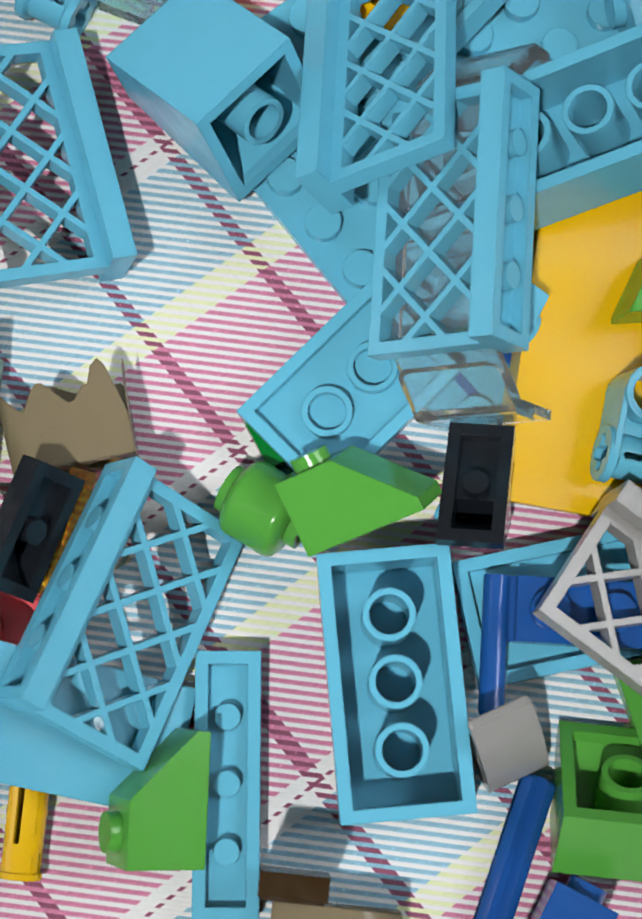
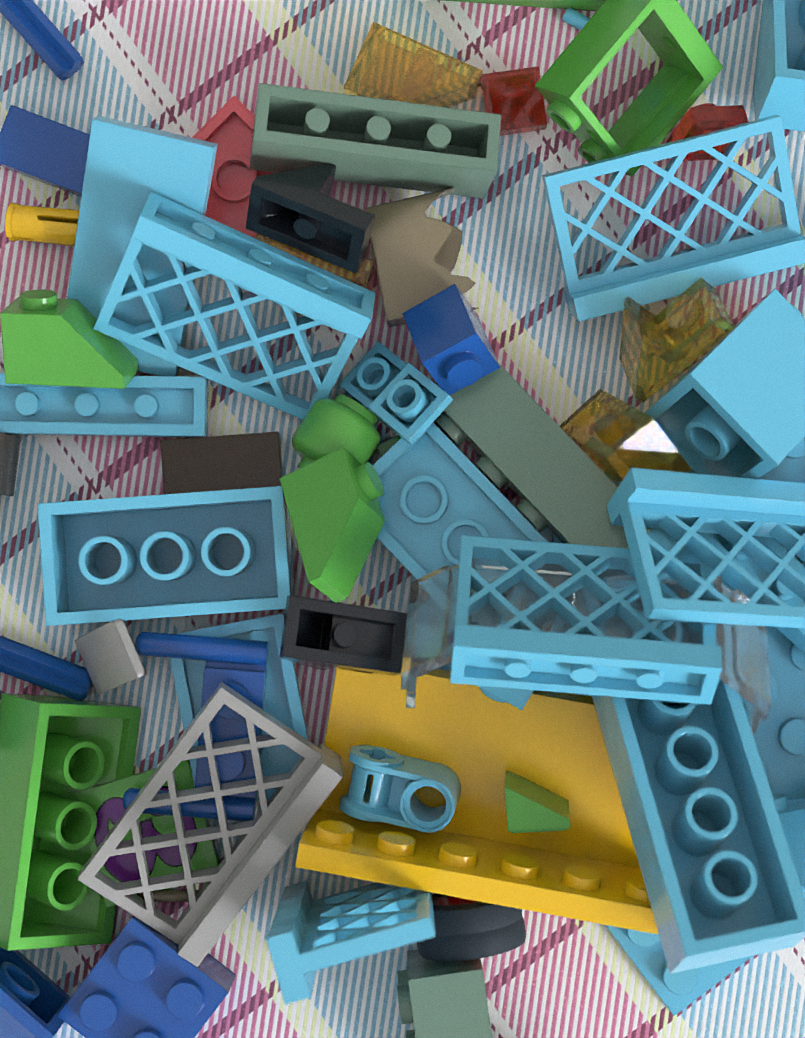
camera: 95 degrees right, 10 degrees up
none -> dark brown tile [160,431,283,494]
none -> medium azure slope [339,341,453,445]
none -> blue brick [402,284,500,395]
none -> sand green brick [434,364,652,578]
none -> clear yellow slope [560,389,691,487]
none -> clear yellow slope [619,278,735,403]

